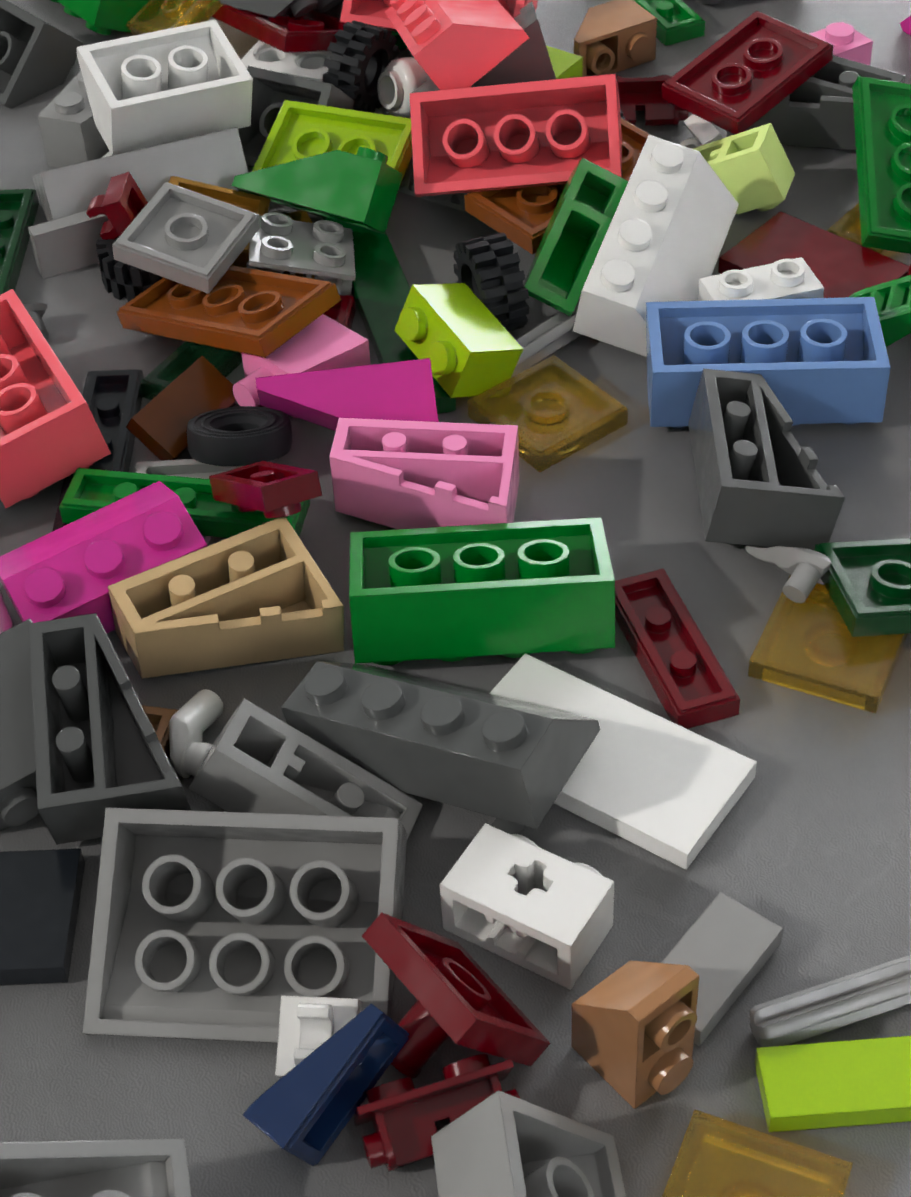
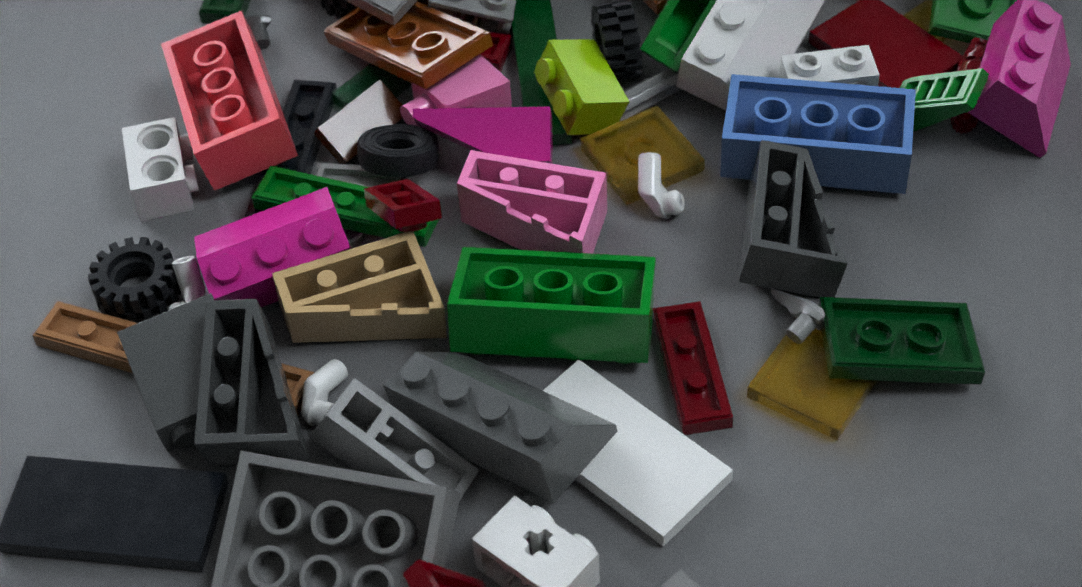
camera: 10 degrees right, 5 degrees up
none -> white arm [638,152,685,219]

